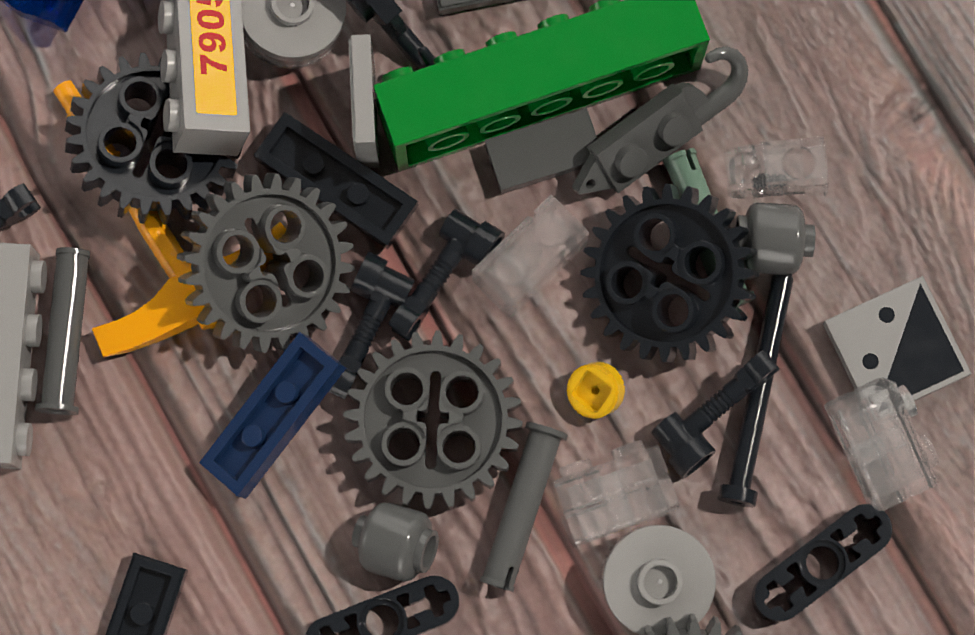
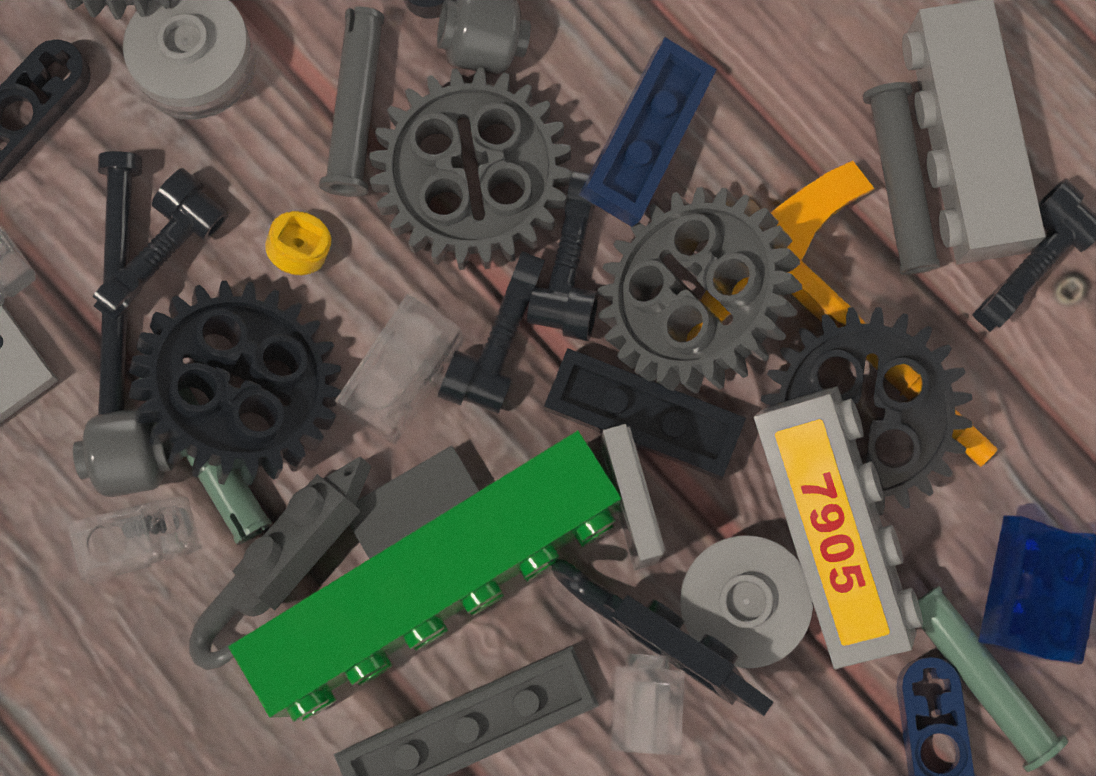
camera: 170 degrees right, 0 degrees up
clear brick [551,440,680,548] -> none

